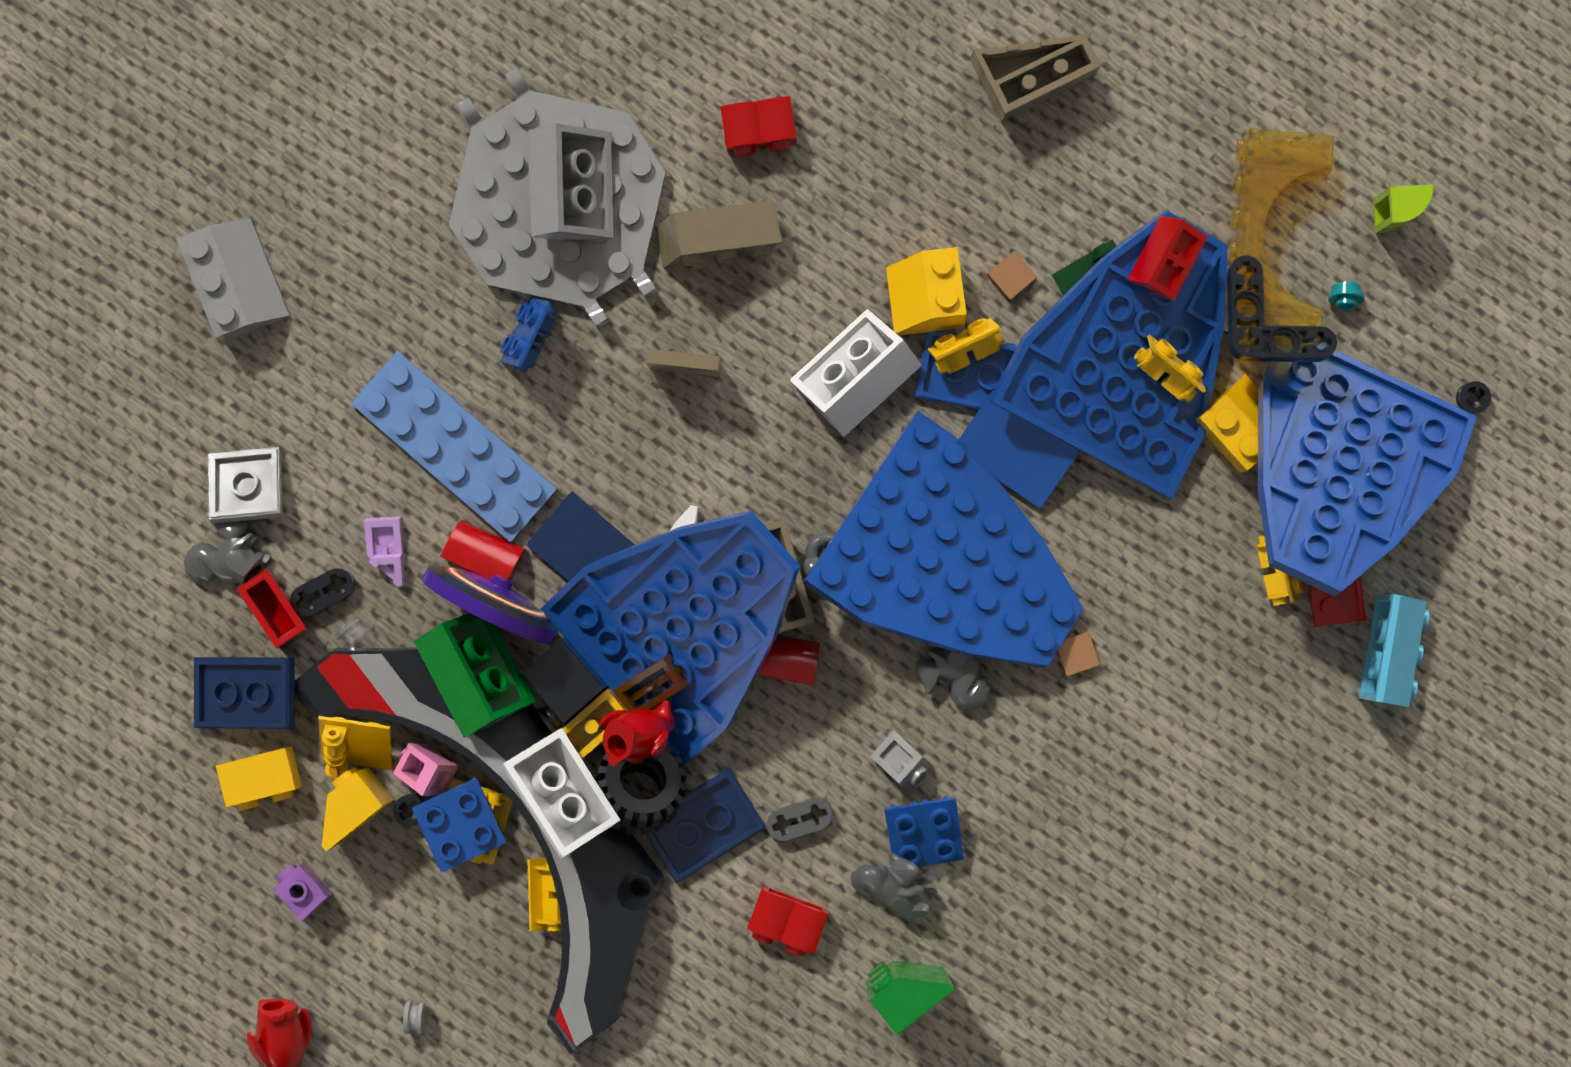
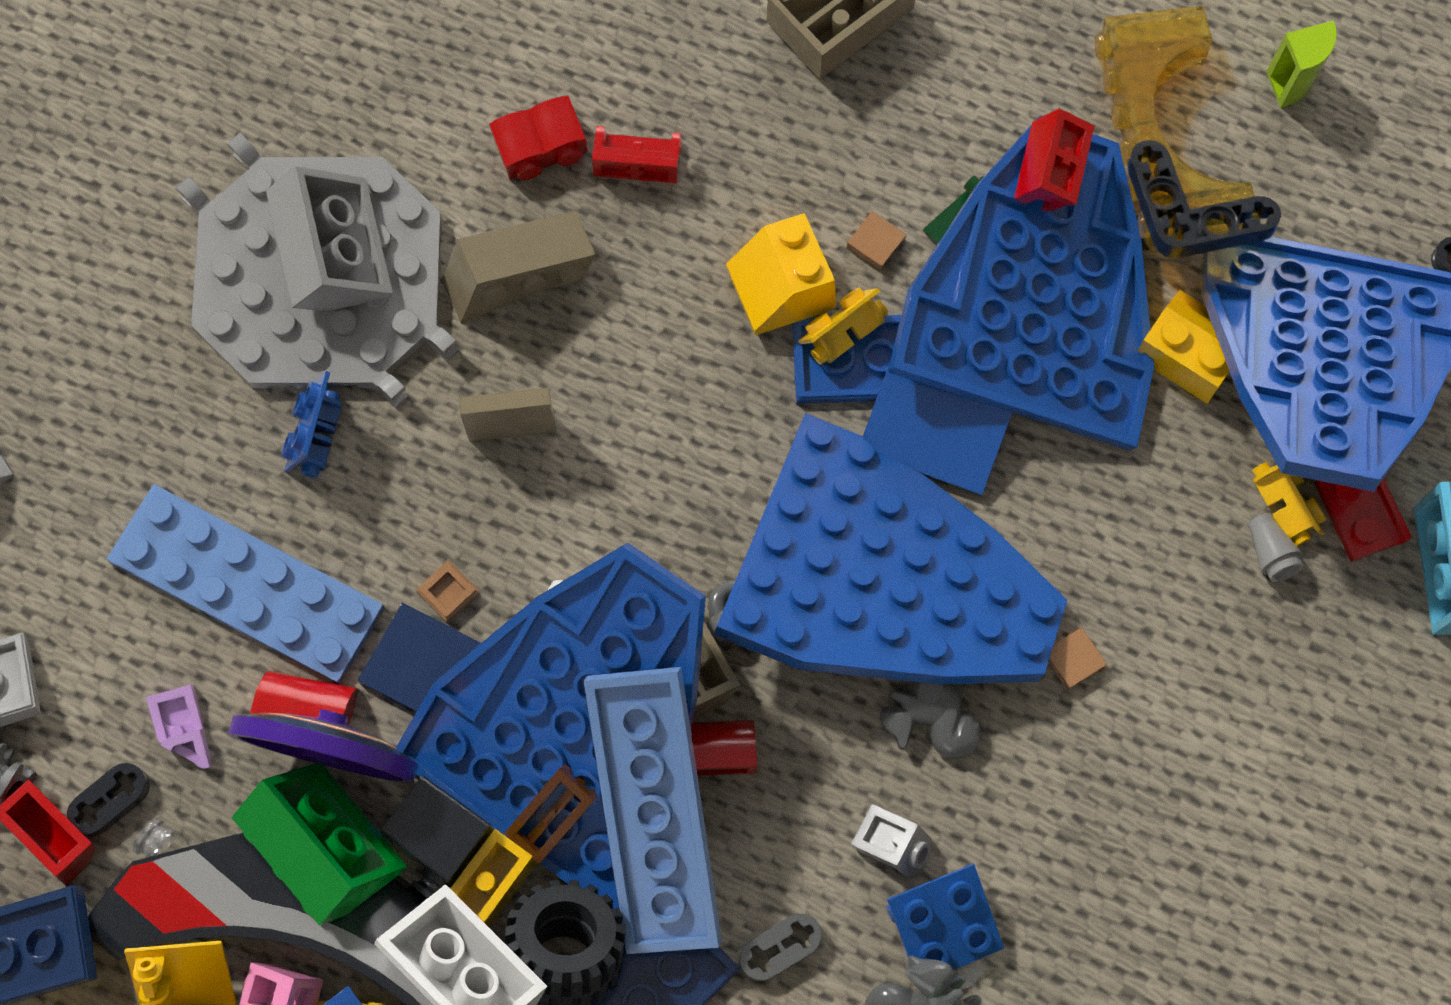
camera: 15 degrees left, 15 degrees down
red animal [599,700,675,766] -> none
white slope [790,309,922,437] -> none
yellow hinge [1134,334,1206,402] -> none
teal plate [1328,281,1364,311] -> none
none -> medium nougat tile [416,560,480,624]
none -> medium blue plate [584,667,722,954]
none -> red hinge [592,126,682,184]
none -> light grey cone [1248,513,1304,582]

